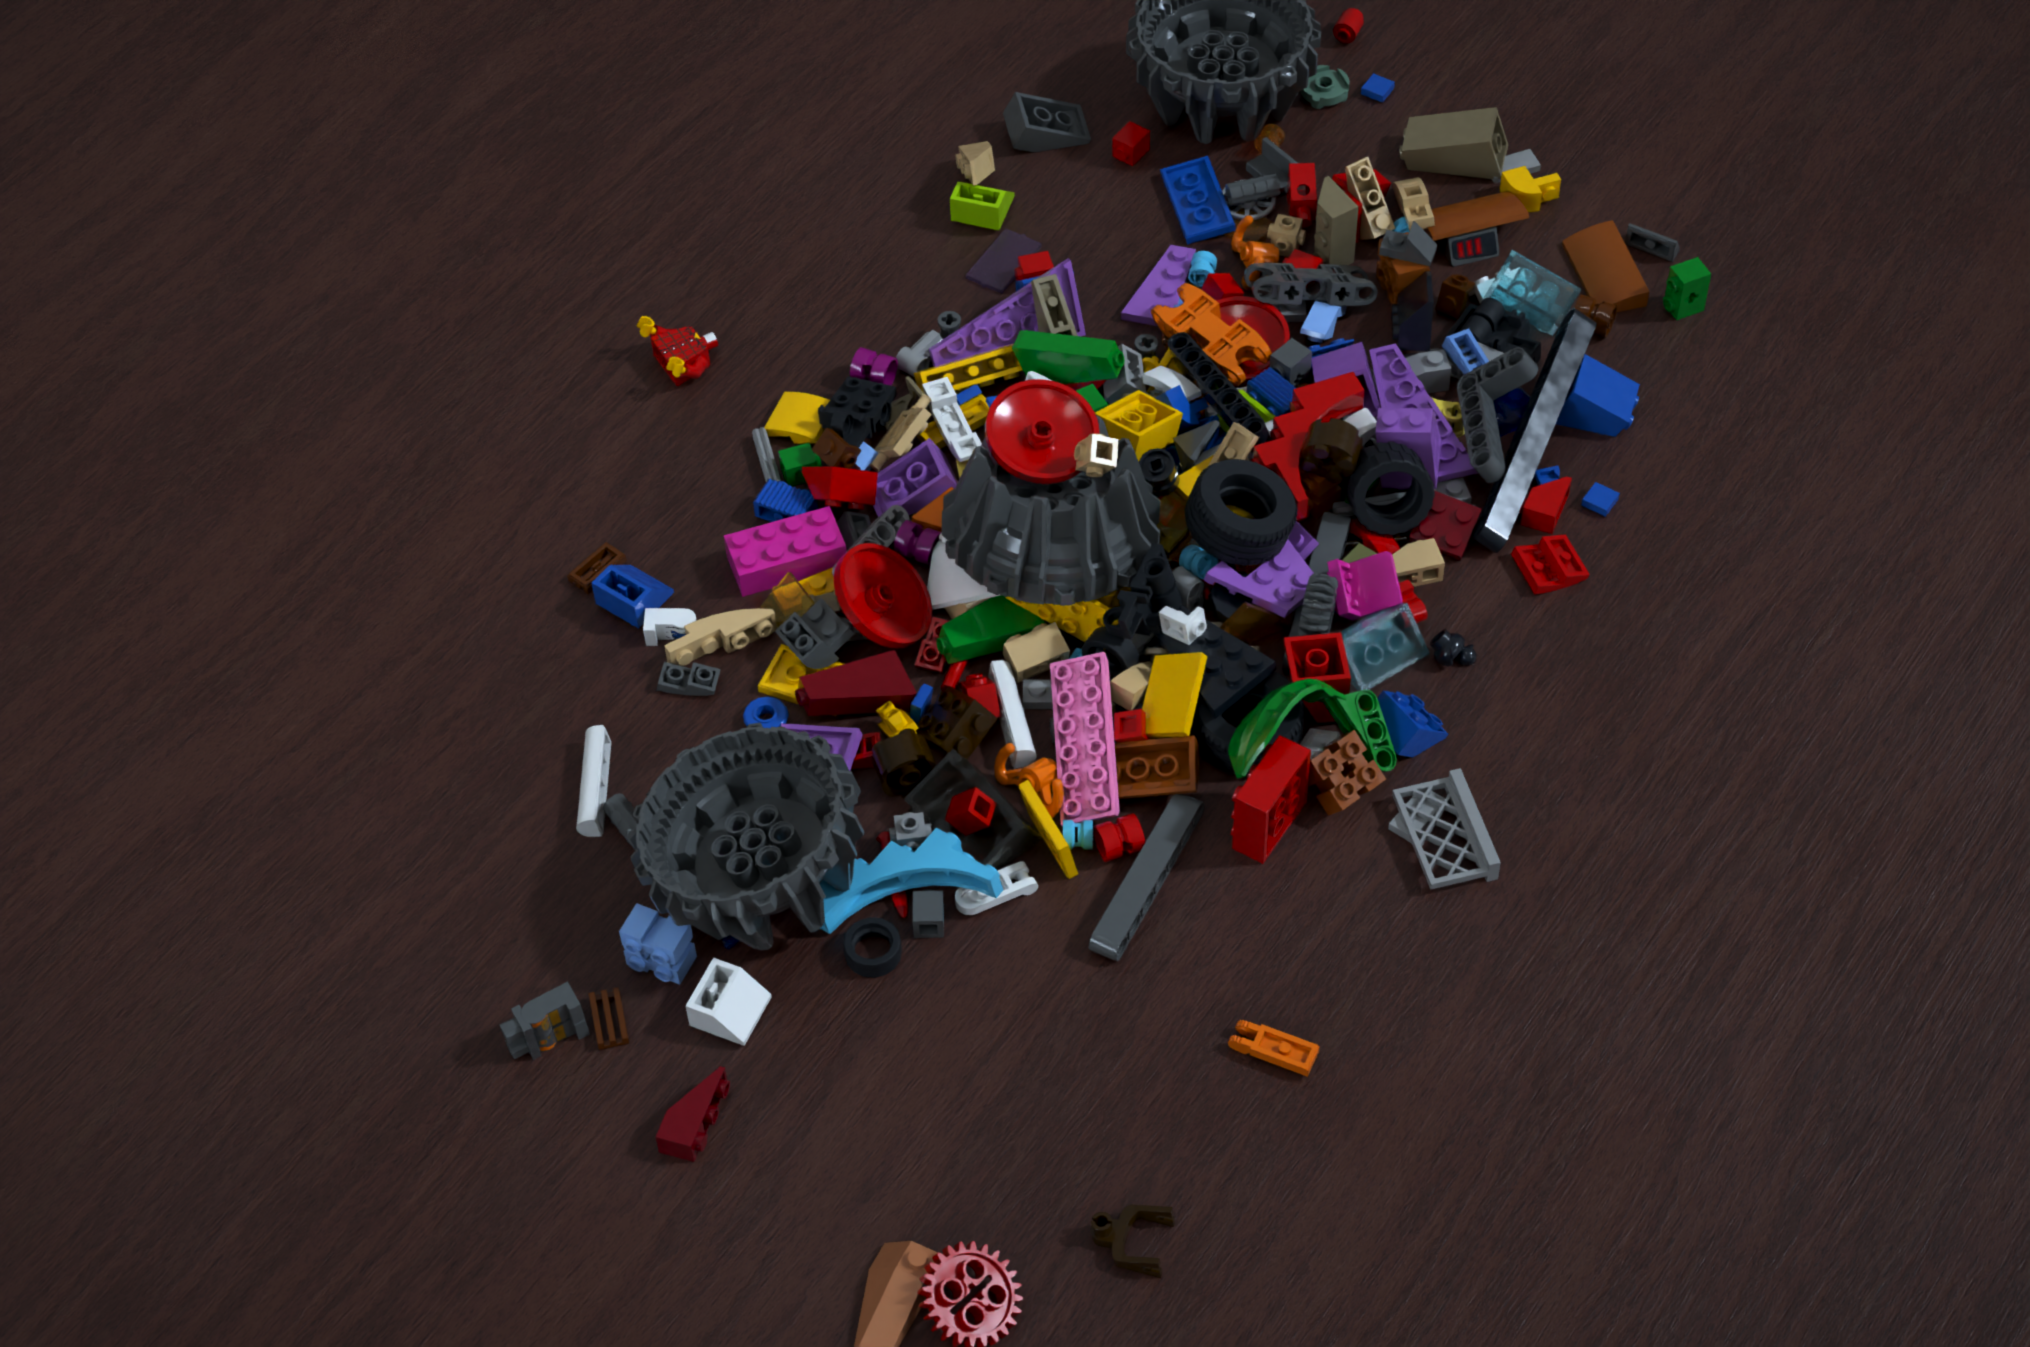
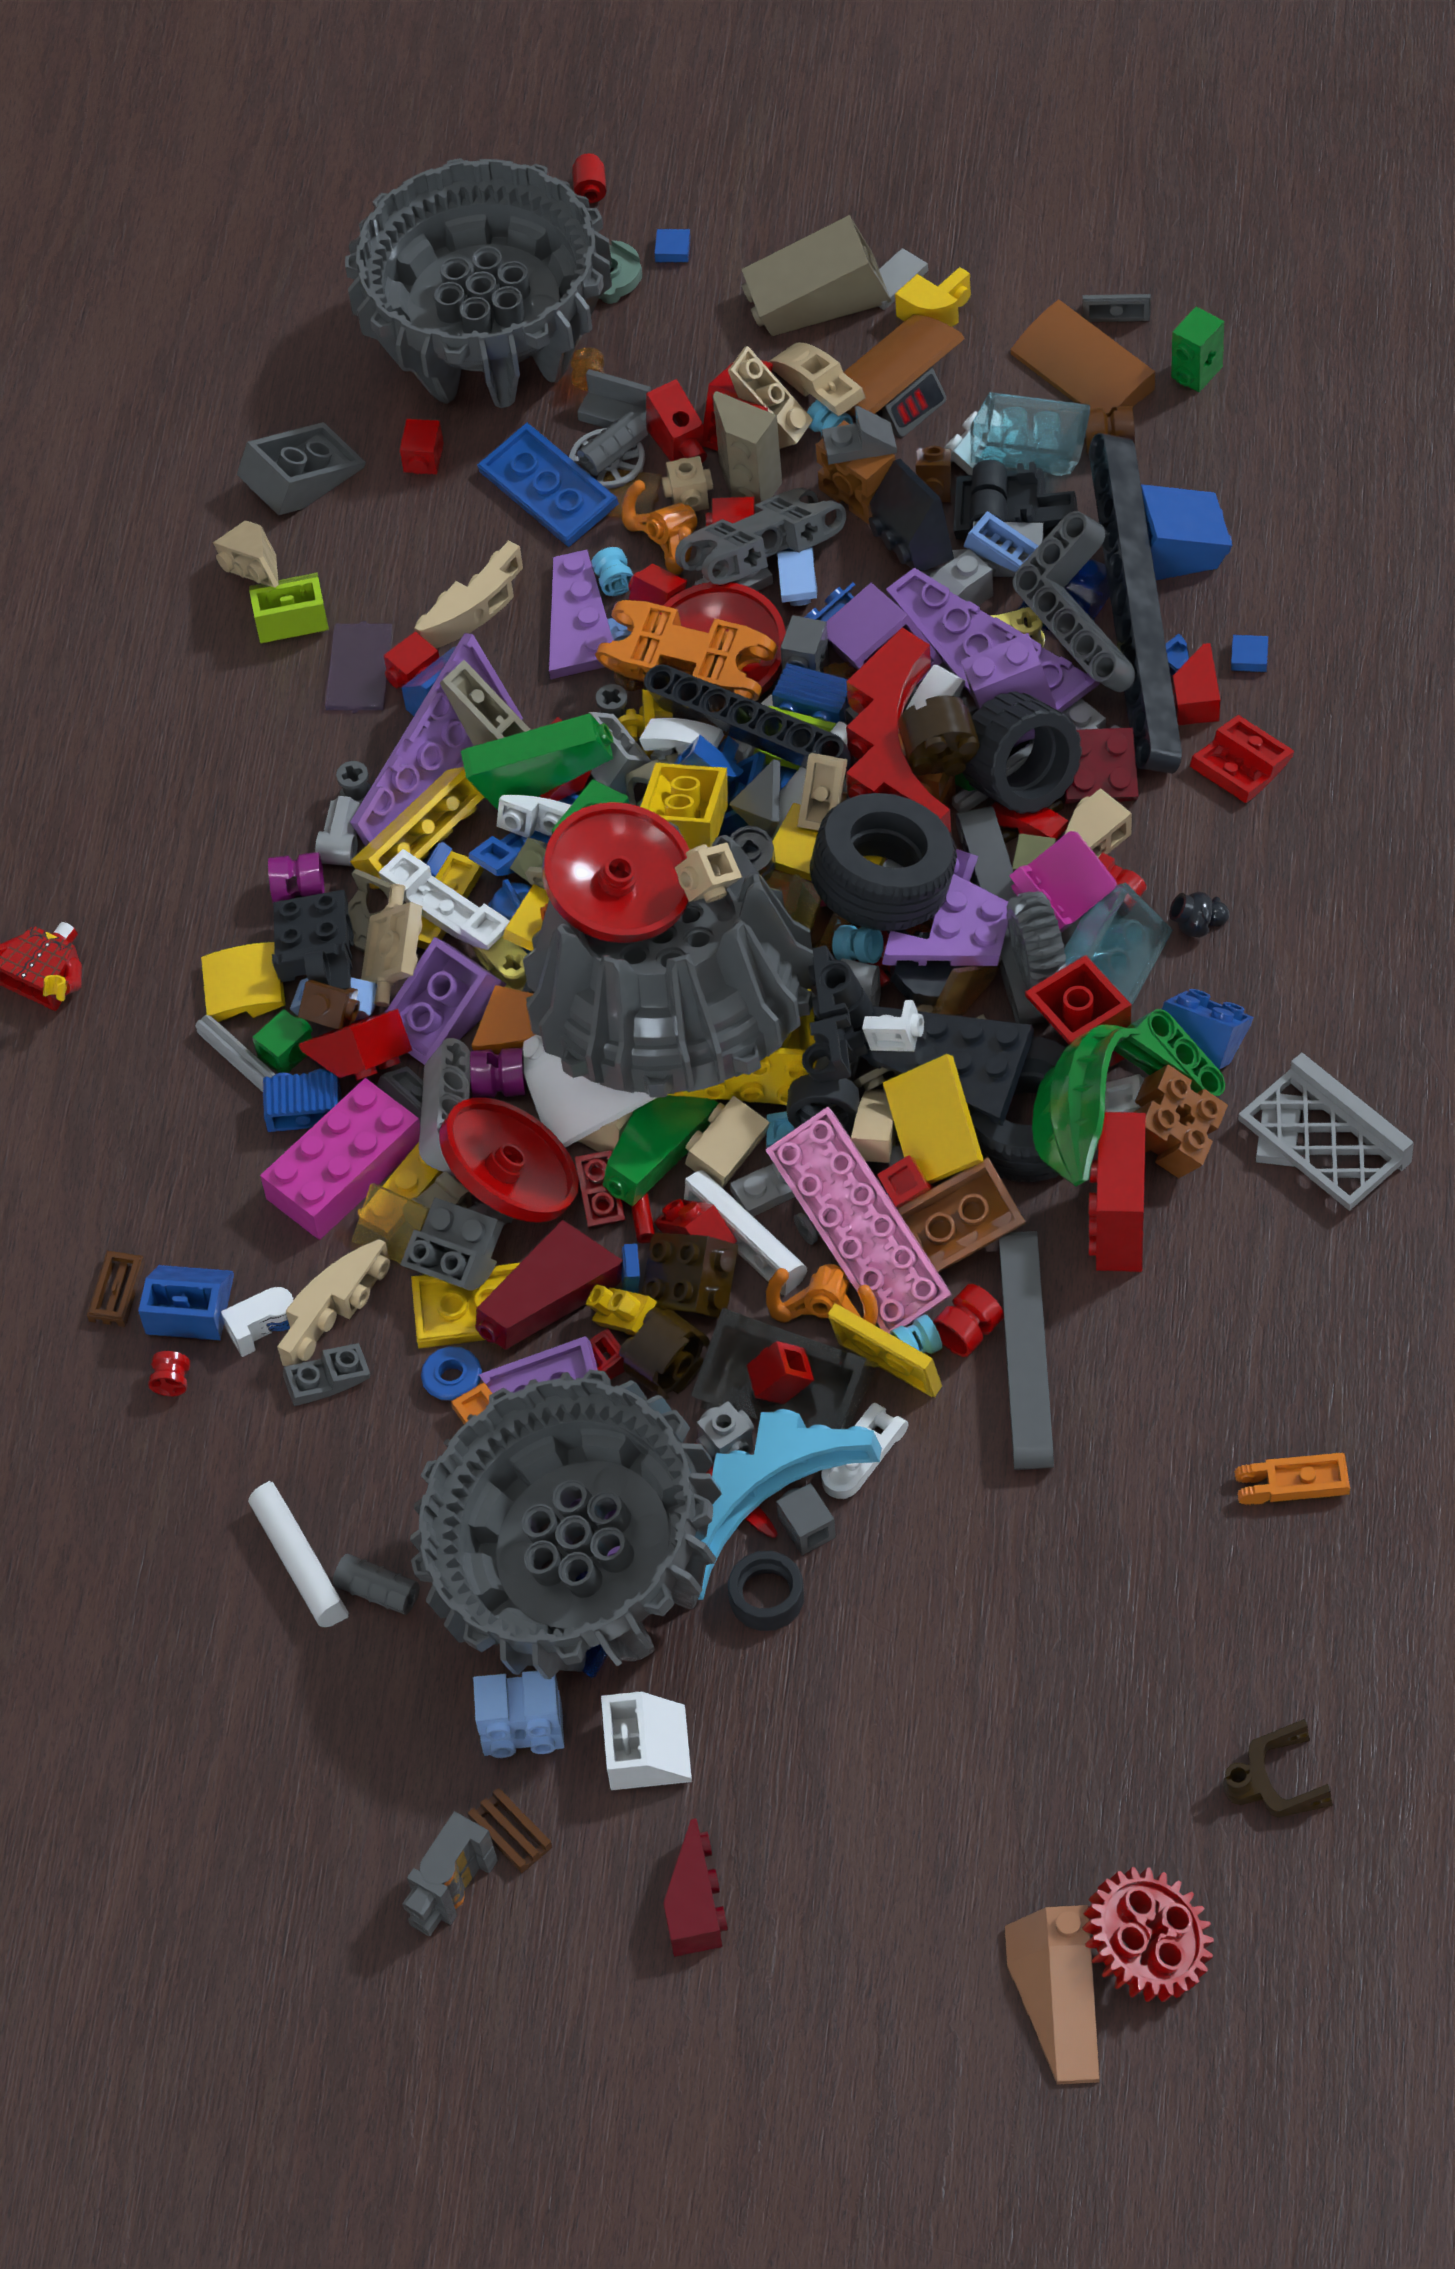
camera: 25 degrees left, 5 degrees up
none -> red wheel [148,1351,190,1396]
none -> tan slope [414,540,523,648]

